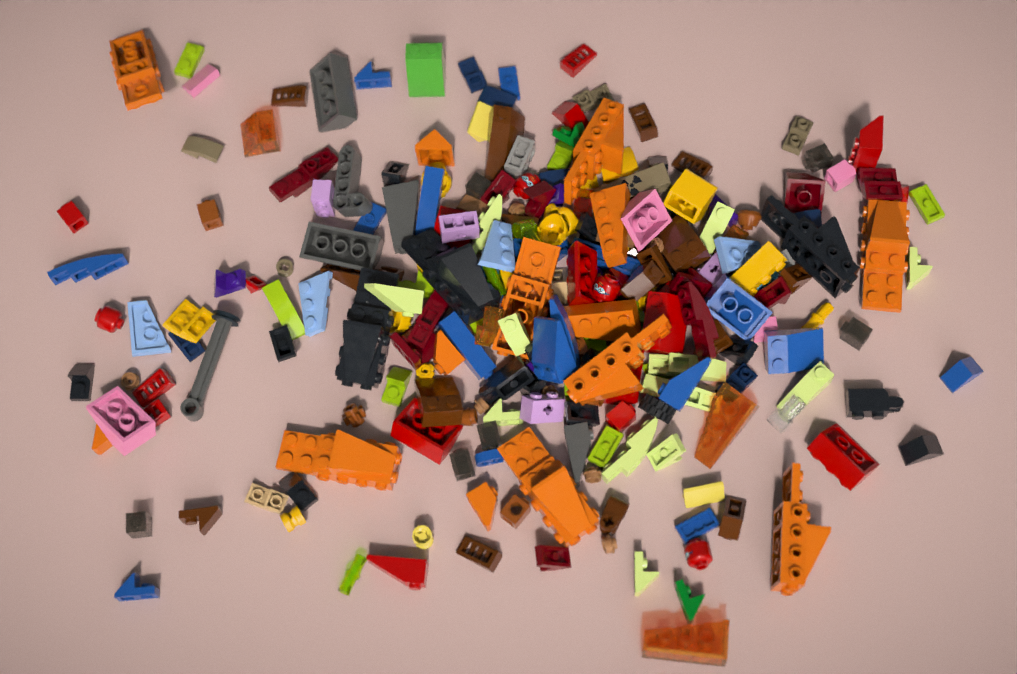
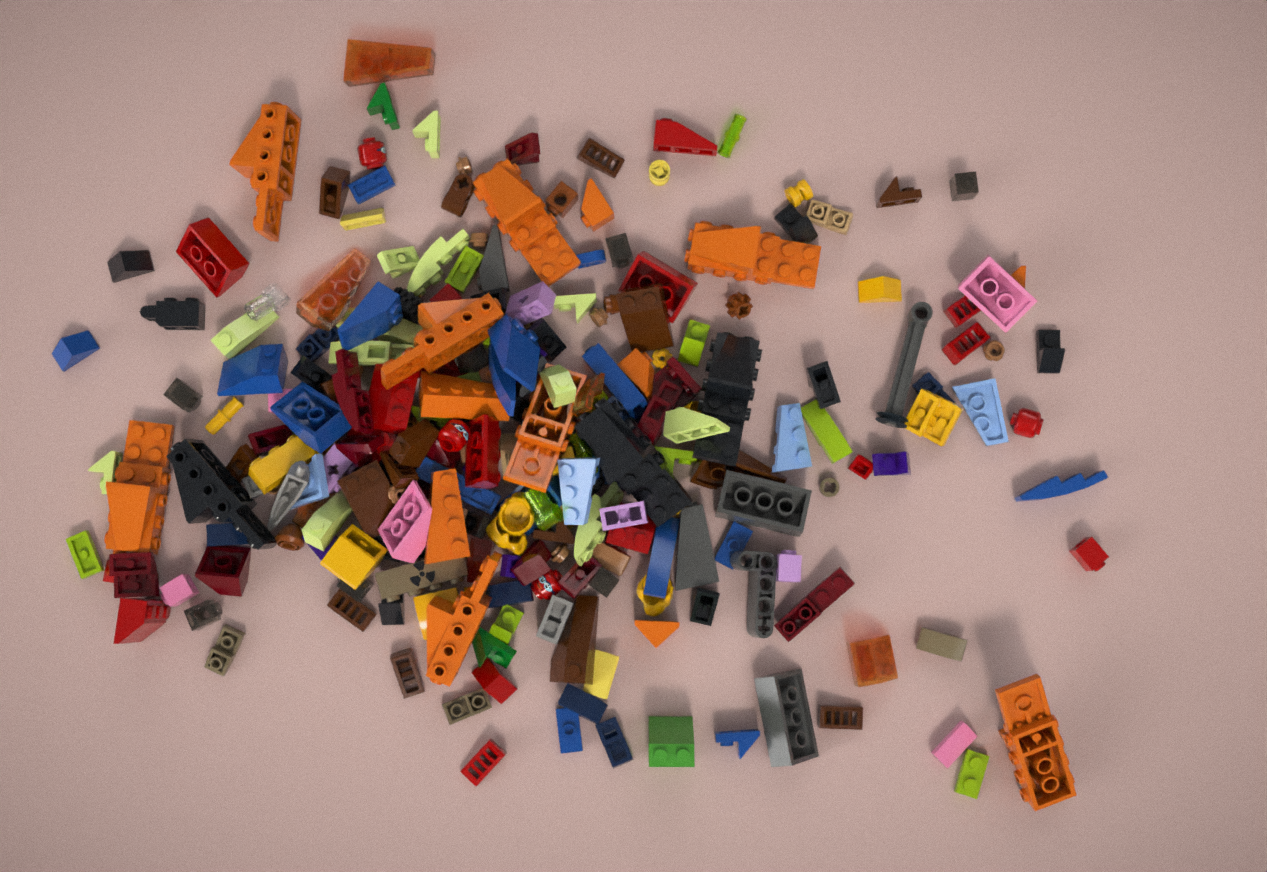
camera: 175 degrees right, 15 degrees up
blue slope [114,572,160,602] -> none
dark orange brick [196,199,224,231] -> none
clear smoke brick [476,421,502,452] -> none
black hinge [478,356,535,405] -> none
none -> light grey piece [267,461,310,532]
none -> yellow slope [858,276,902,303]

